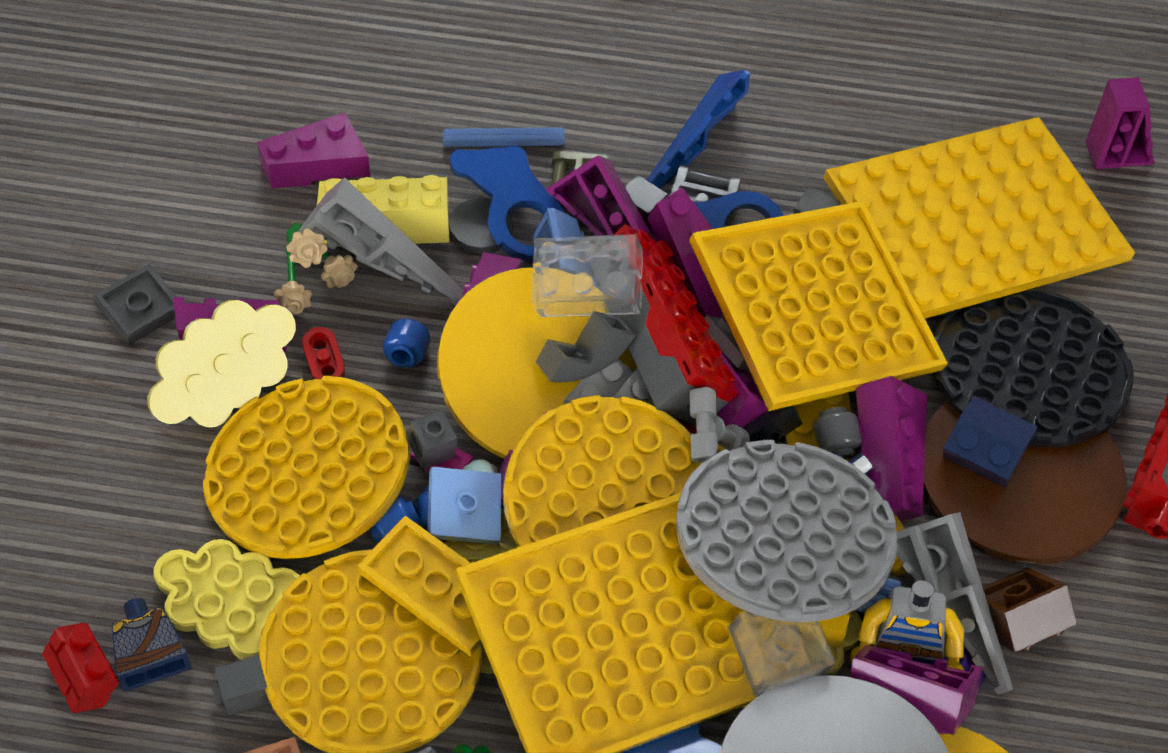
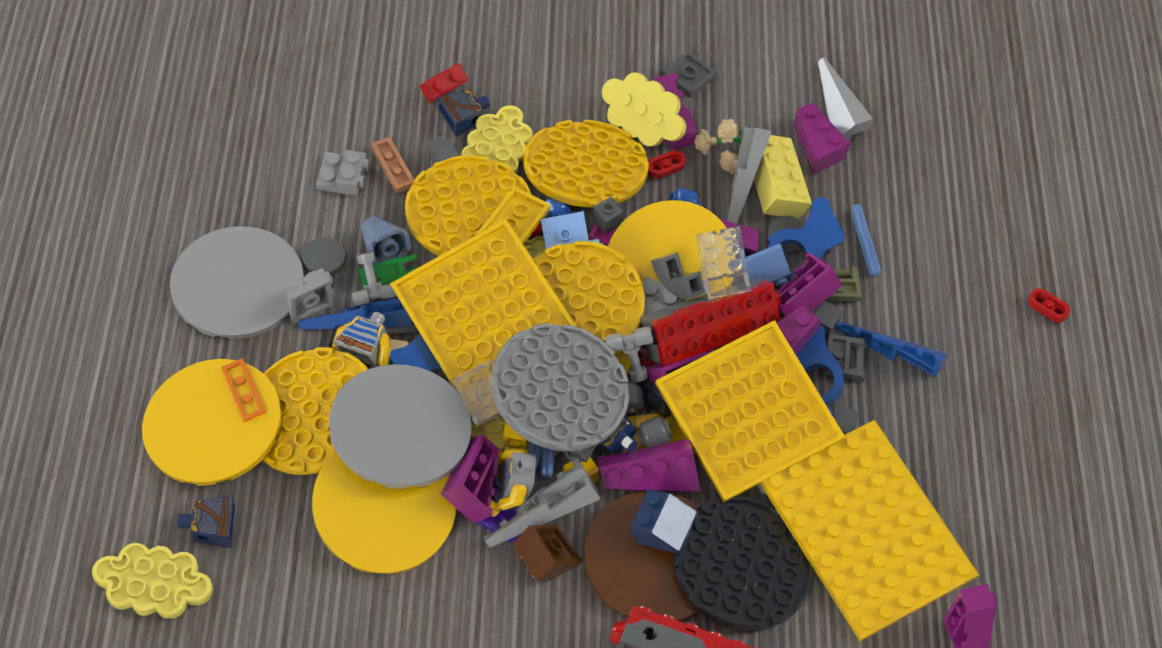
camera: 80 degrees right, 0 degrees up
none -> light grey wedge [817,57,873,141]

